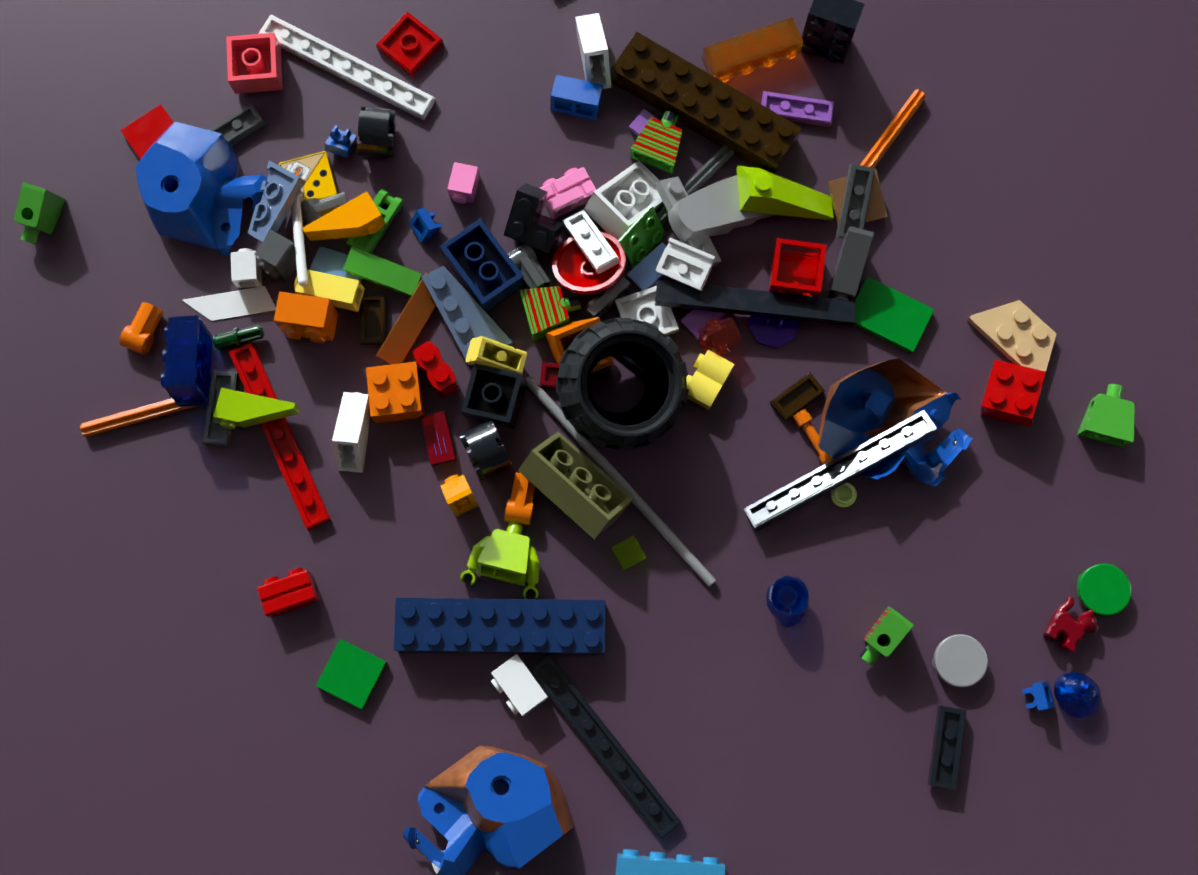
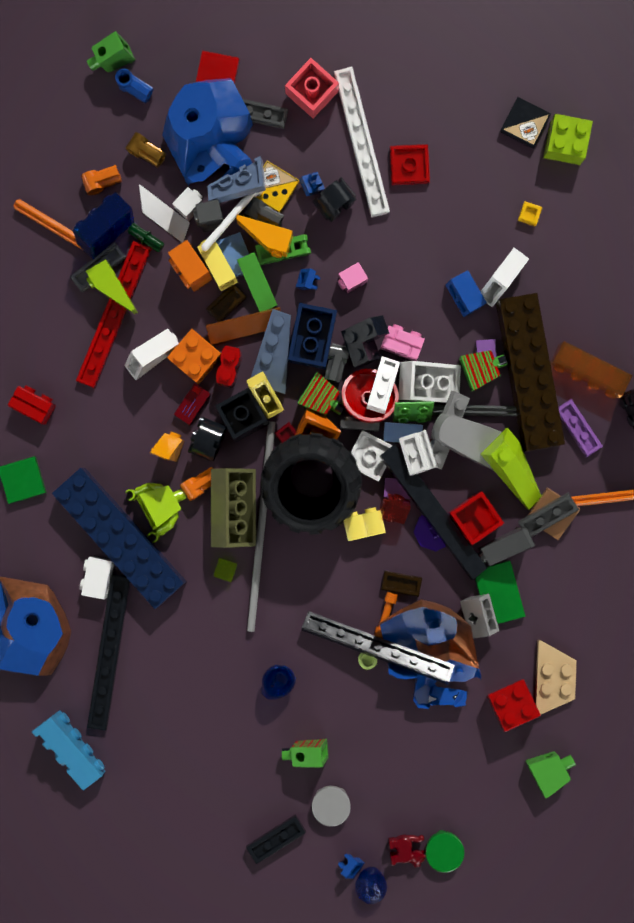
camera: 45 degrees right, 10 degrees up
none -> blue piece [115,69,154,103]
none -> pearl gold piece [125,132,166,168]
none -> light grey brick [460,594,499,638]

